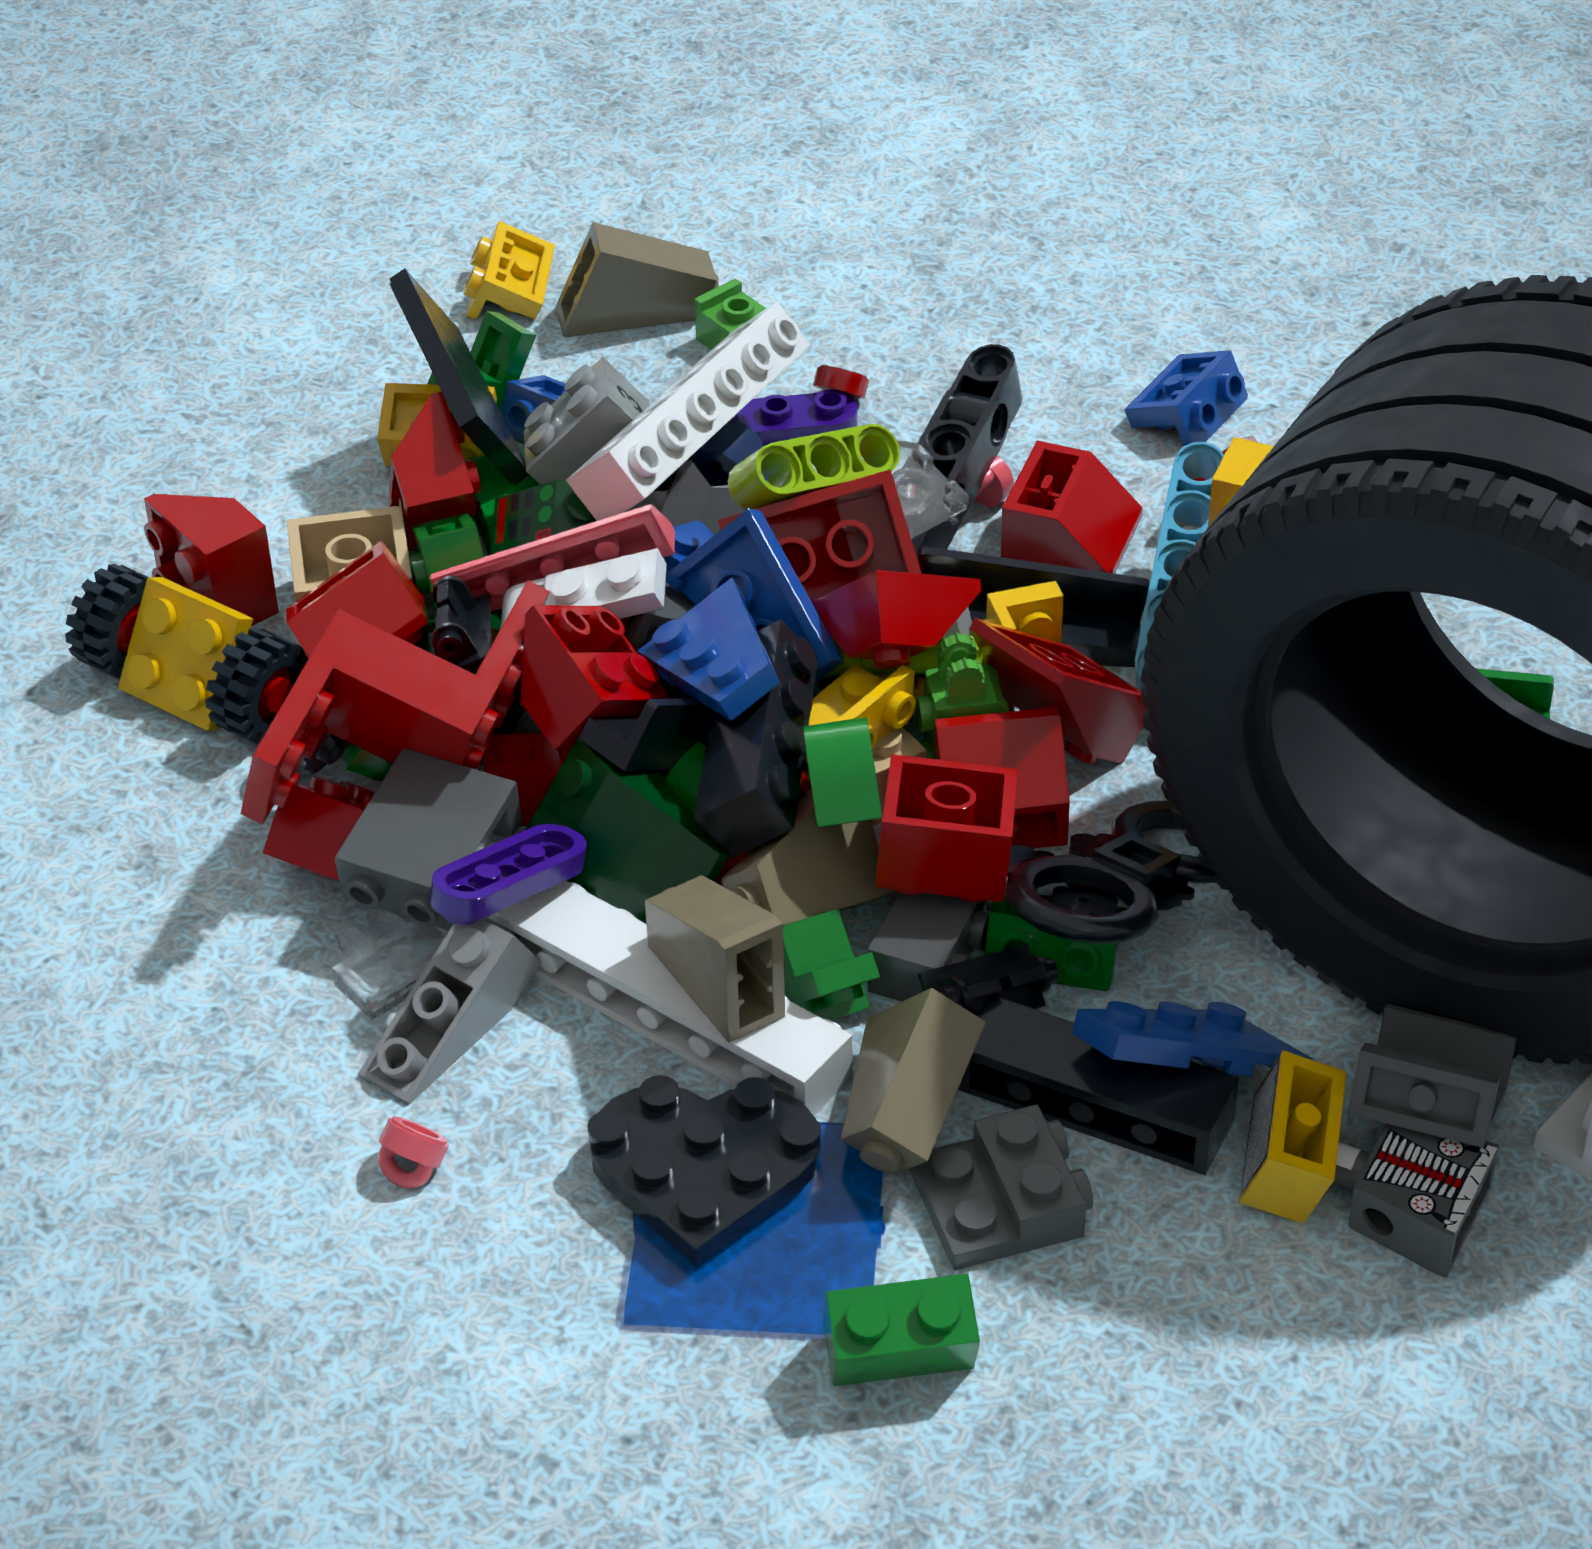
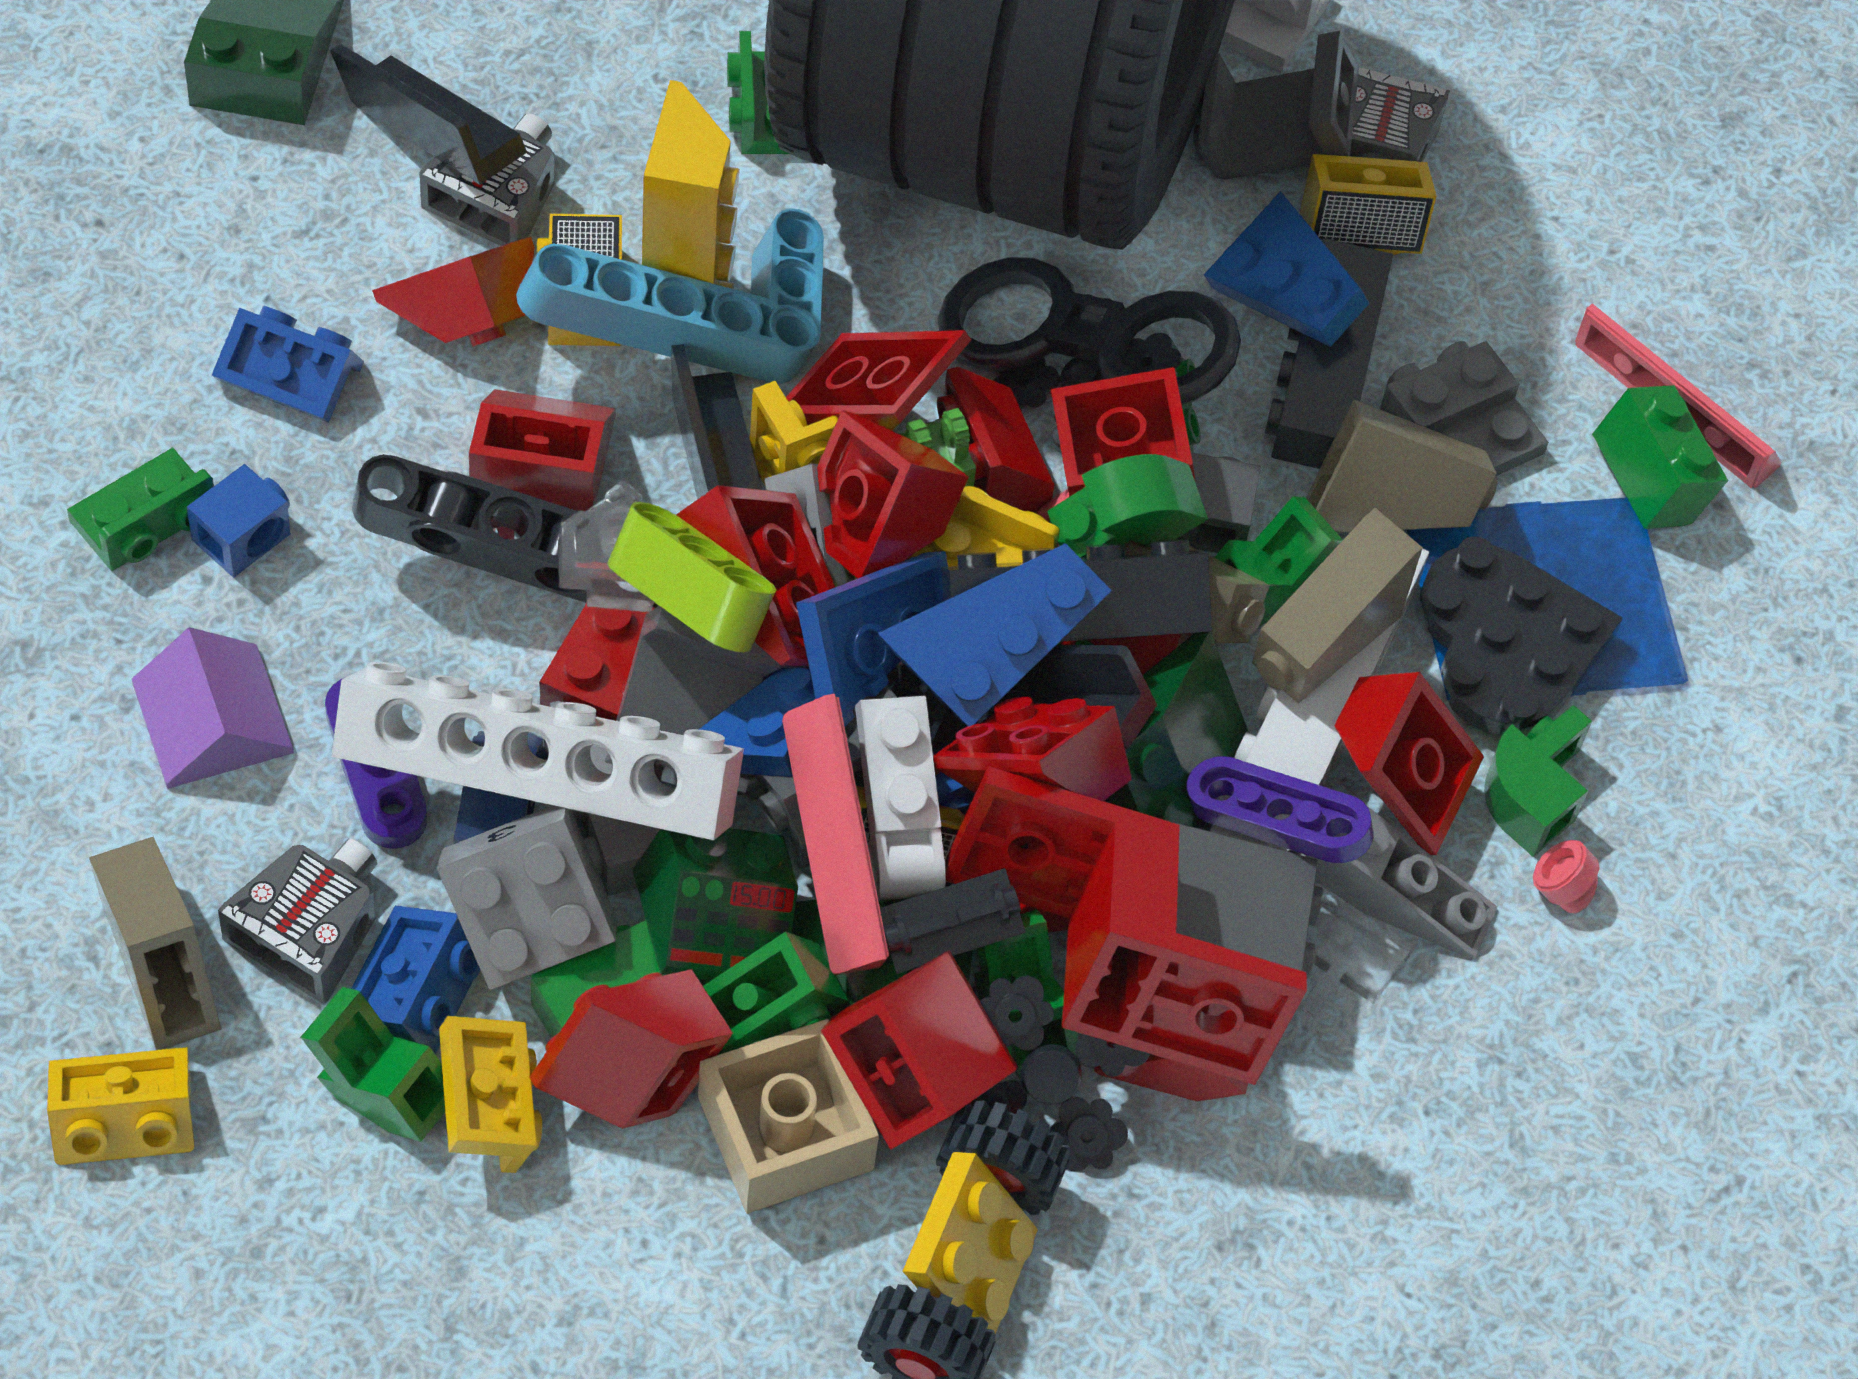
camera: 110 degrees left, 15 degrees up
red slope [144,494,279,626] -> none
black tile [389,268,529,485] -> none
bright green brick [694,278,766,350] -> none
red tile [813,365,869,399] -> none
black hinge [918,944,1058,1016] -> none
none -> green bracket [67,447,214,572]
none -> medium lavender slope [132,627,294,789]
none -> blue brick [187,464,291,578]
none -> torso [218,839,377,1005]
none -> red slope [1334,672,1484,856]
none -> green brick [1484,705,1592,857]
none -> coral slope [1575,303,1781,488]

